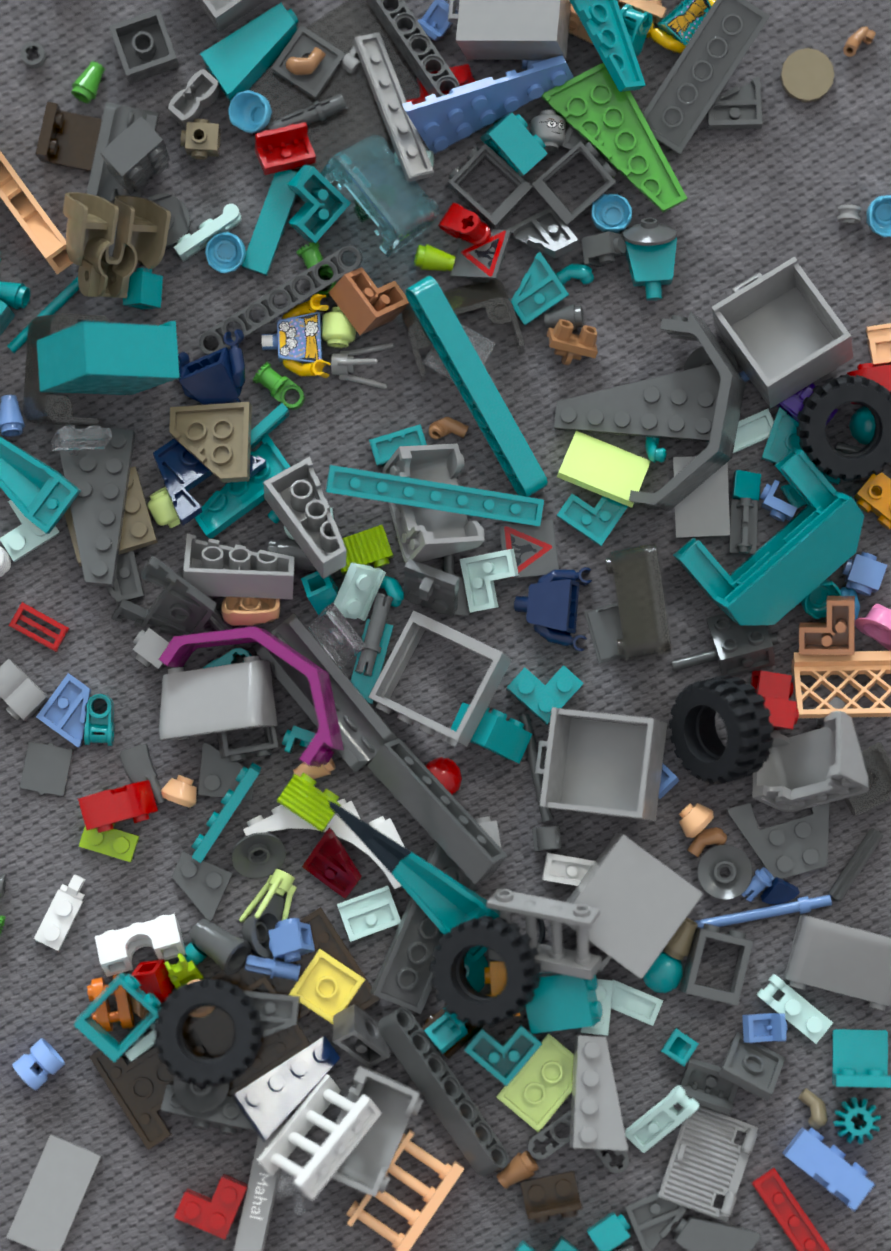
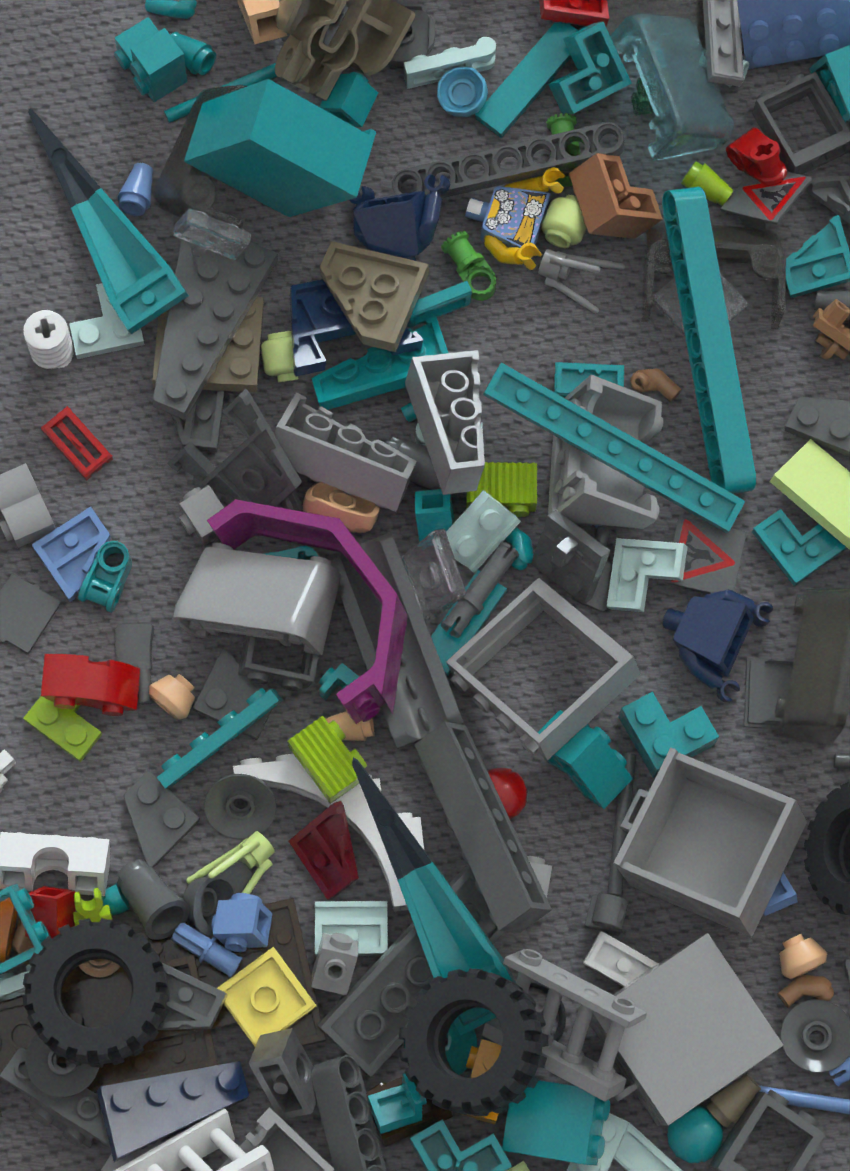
camera: 15 degrees right, 10 degrees down
none -> light grey brick [311,933,358,996]

